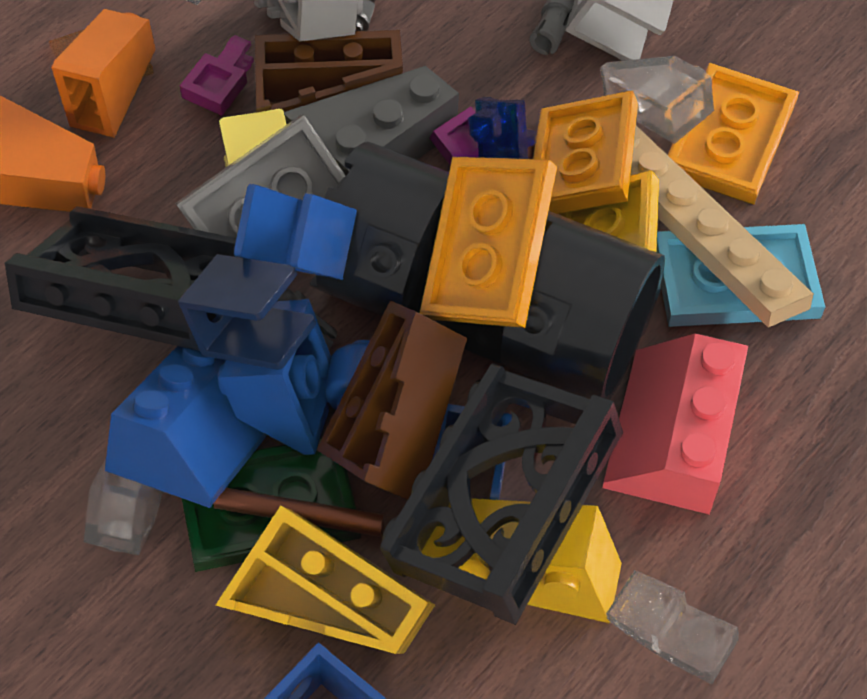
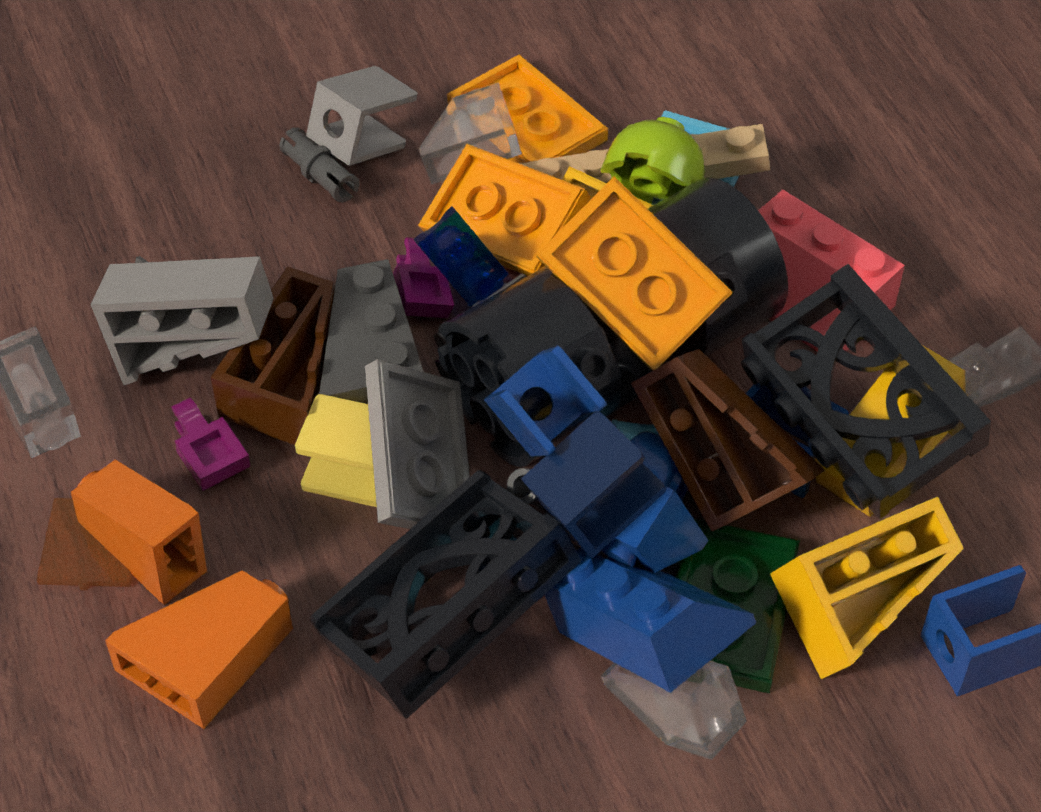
camera: 60 degrees left, 5 degrees down
copper bar [214,488,385,537] -> none
none -> lime cylinder [601,117,705,204]

